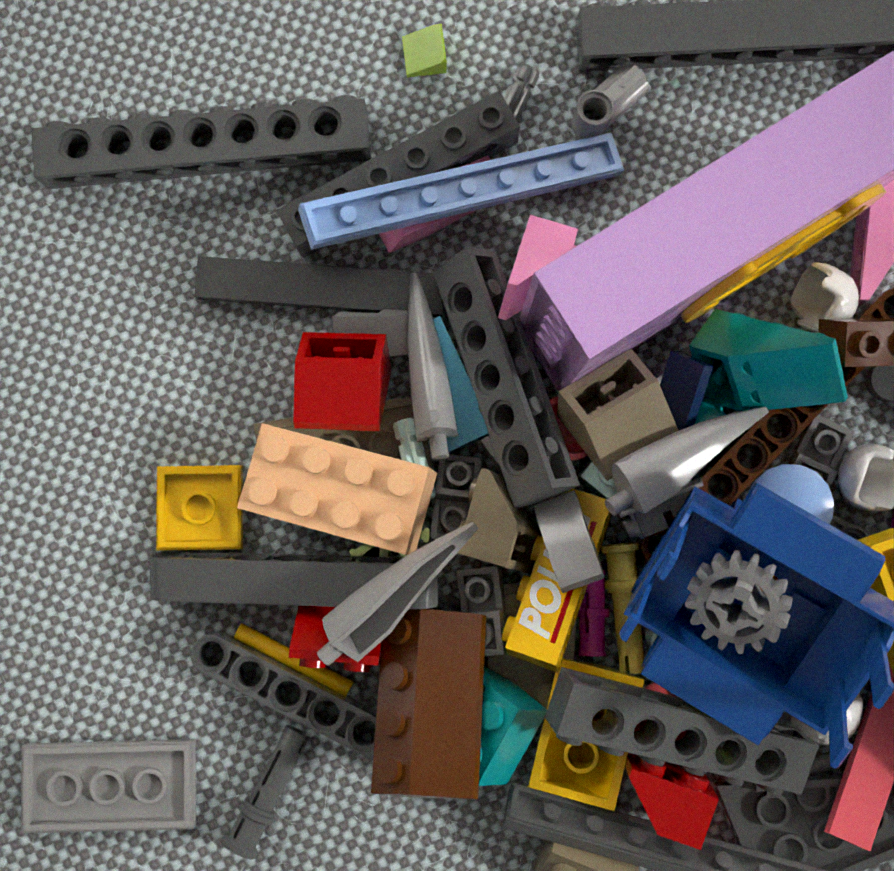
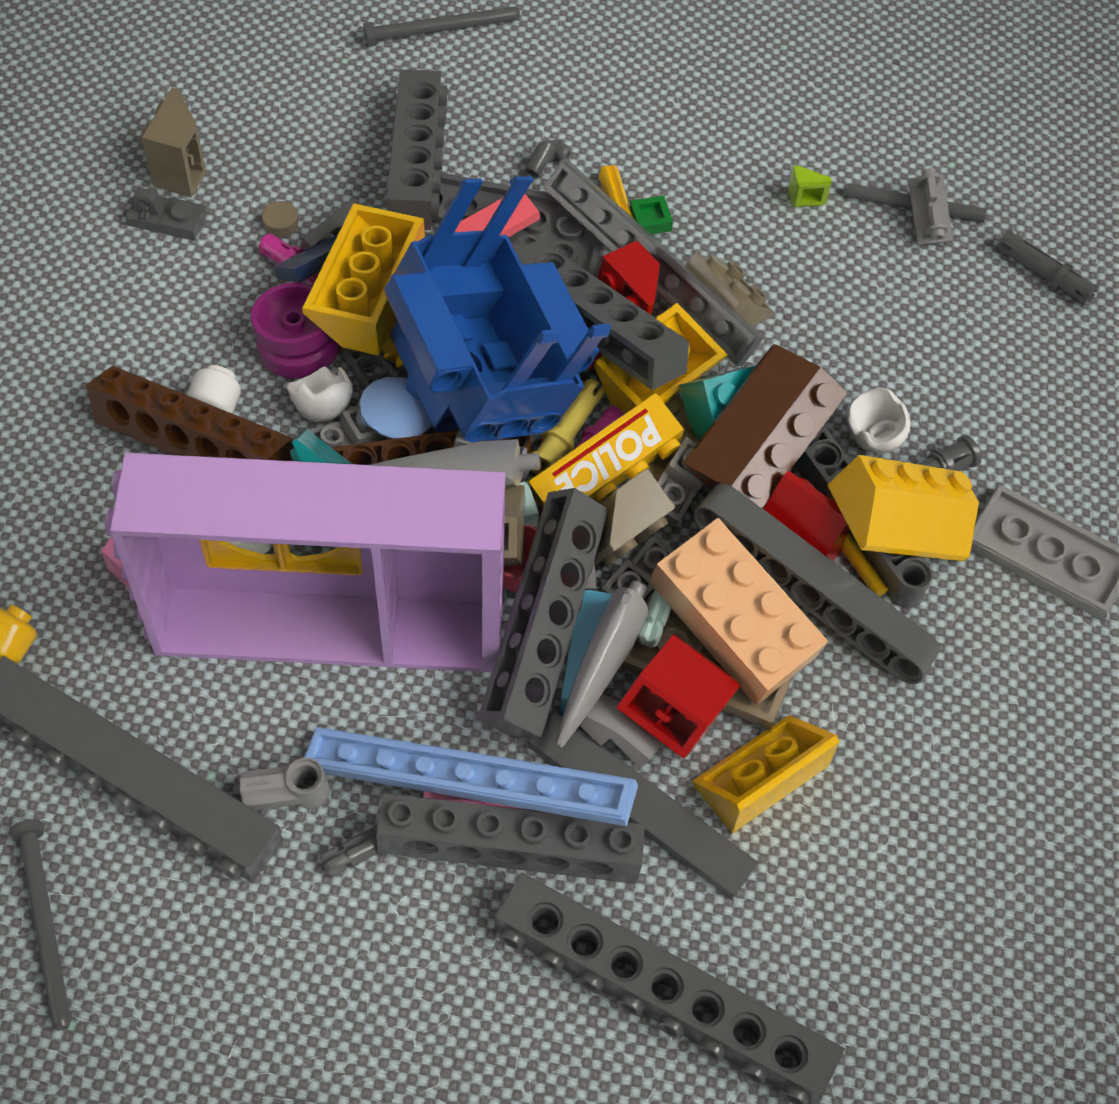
camera: 150 degrees left, 25 degrees down
yellow tile [156,465,243,551] -> none
light grey piece [317,522,479,666] -> none
lime slope [402,24,447,78] -> none
bright pink slope [498,215,578,320] -> none
light grey slope [533,490,605,593] -> none
light grey gear [685,550,793,654] -> none
none -> yellow slope [692,715,840,834]
none -> yellow slope [828,455,979,561]
none -> white hair [846,387,911,454]

